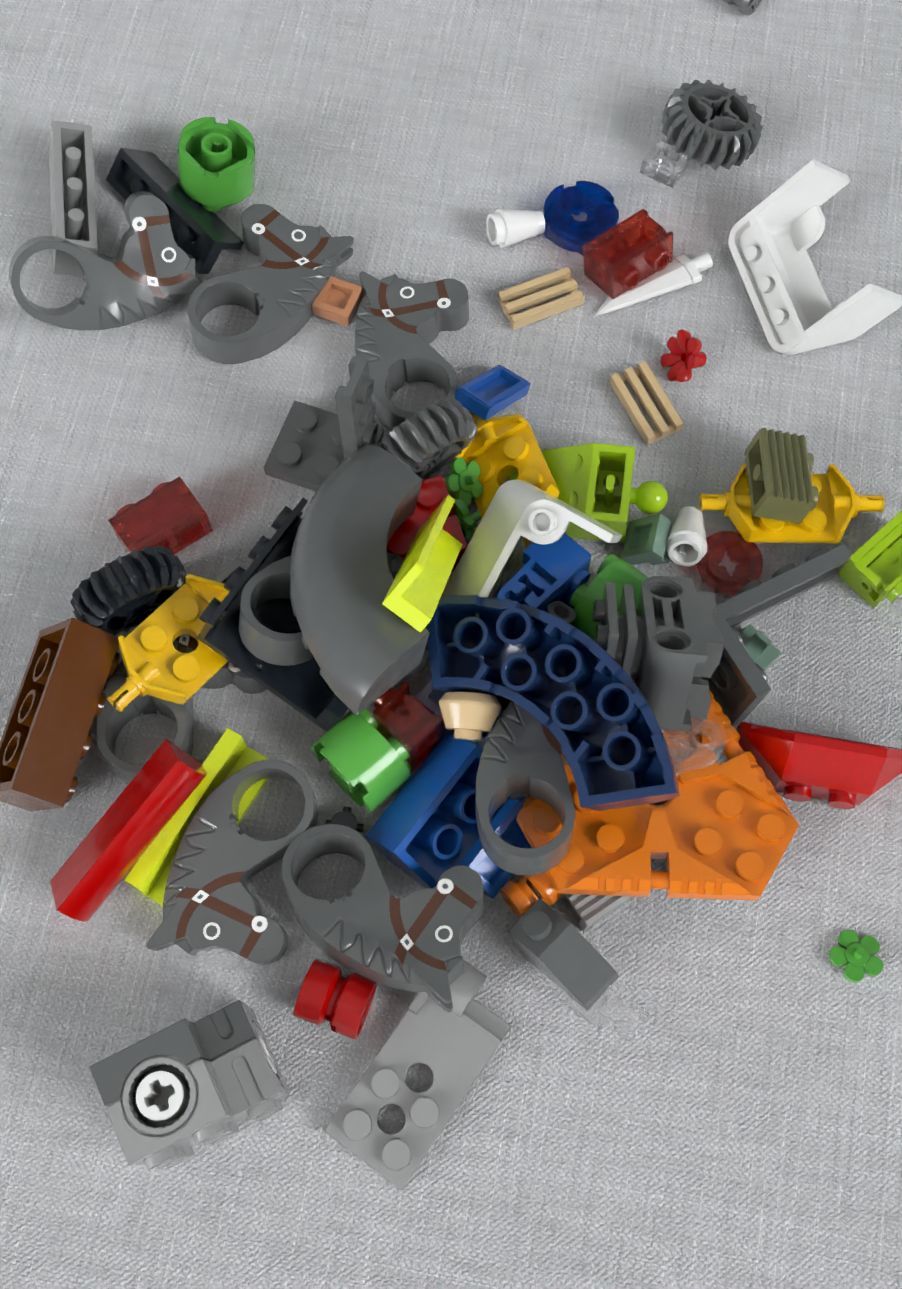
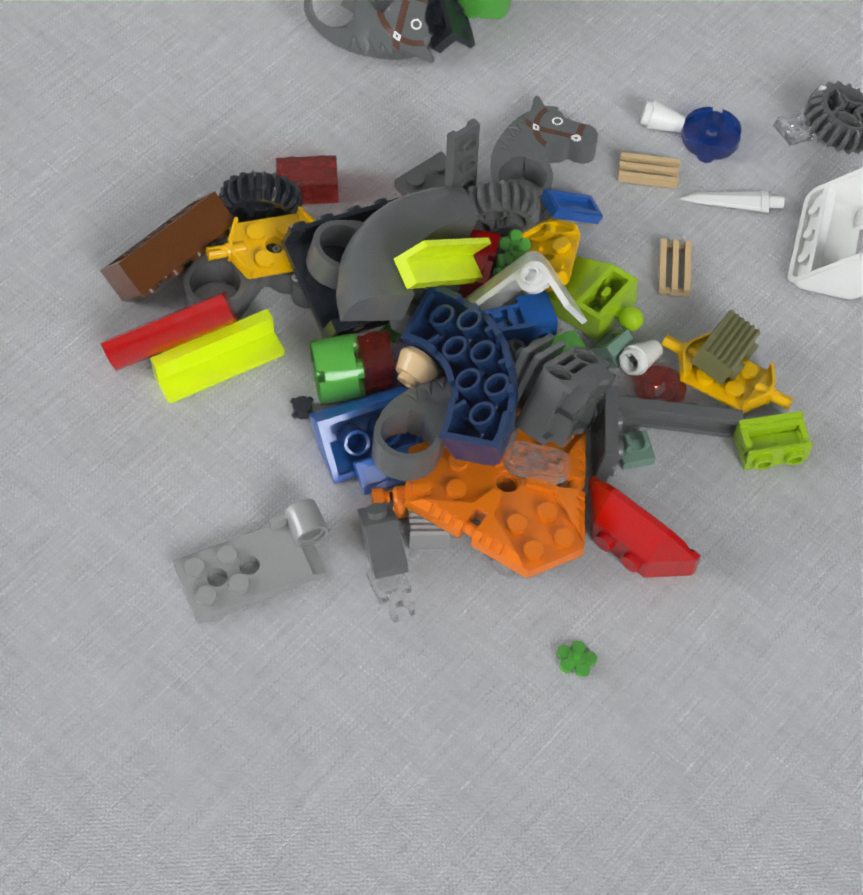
camera: 30 degrees right, 10 degrees down
piece [89,1000,290,1170] -> none
dark grey animal [147,760,318,965] -> none
dark grey animal [188,204,354,364] -> none
dark grey animal [281,824,484,1012] -> none
red wheel [293,958,378,1040] -> none
nougat plate [312,276,364,327] -> none
clear red hinge [583,208,673,299] -> none
red plant [660,329,707,382] -> none

